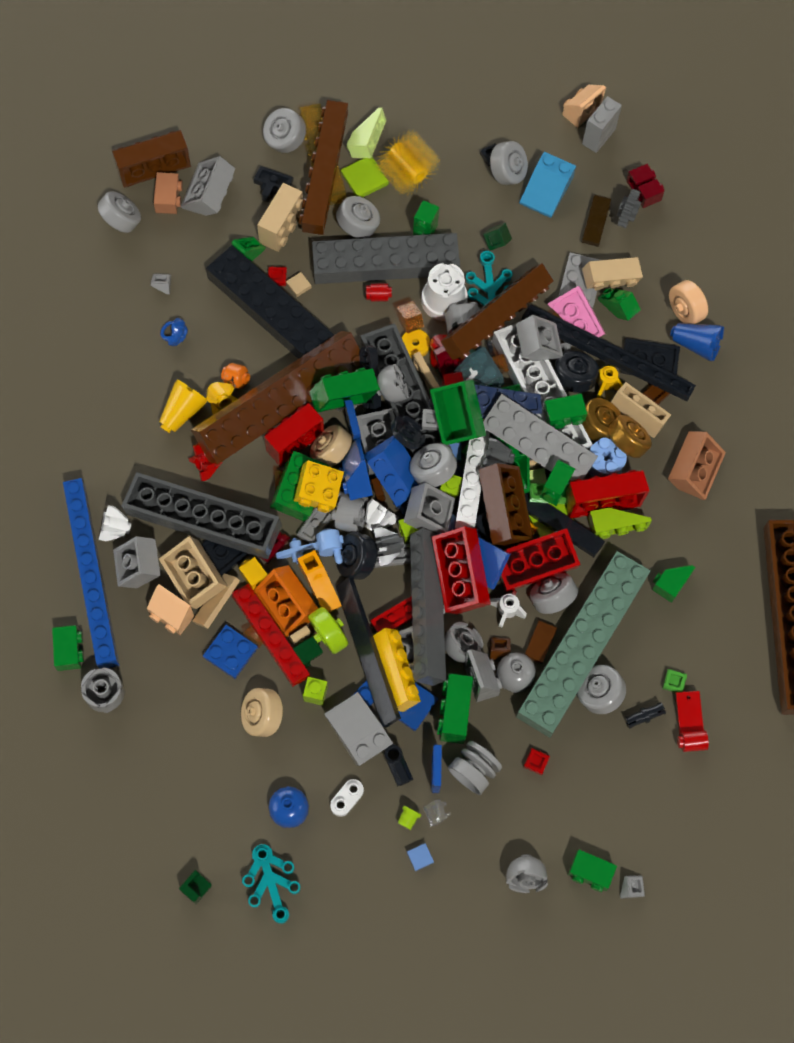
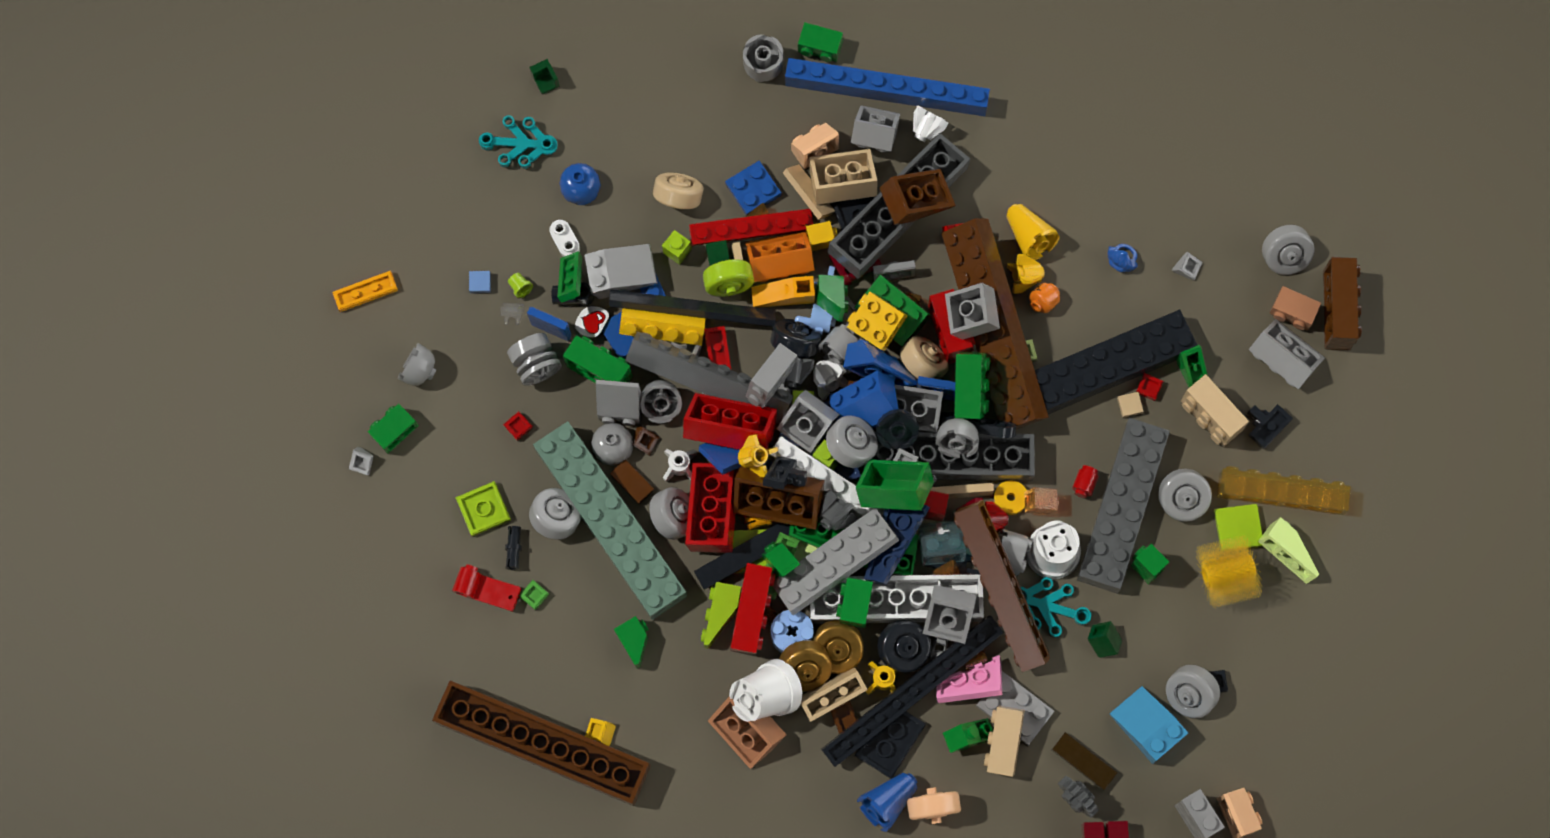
camera: 120 degrees right, 5 degrees up
light grey wheel [263,108,306,153] -> none
reddish brown brick [299,100,348,235] -> none
none -> light orange tile [332,270,398,312]
none -> lime tile [455,481,511,537]
none -> green plate [557,251,582,303]
none -> sticker [575,306,609,337]
none -> yellow slope [585,718,616,746]
none -> white piece [729,659,802,722]
none -> yellow brick [738,434,778,477]
none -> light grey brick [745,343,797,409]
none -> black hinge [763,456,807,490]
none -> green slope [816,275,848,321]
none -> light grey plate [873,260,915,282]
none -> reddish brown slope [880,169,956,225]
none -> light grey brick [945,283,1000,340]

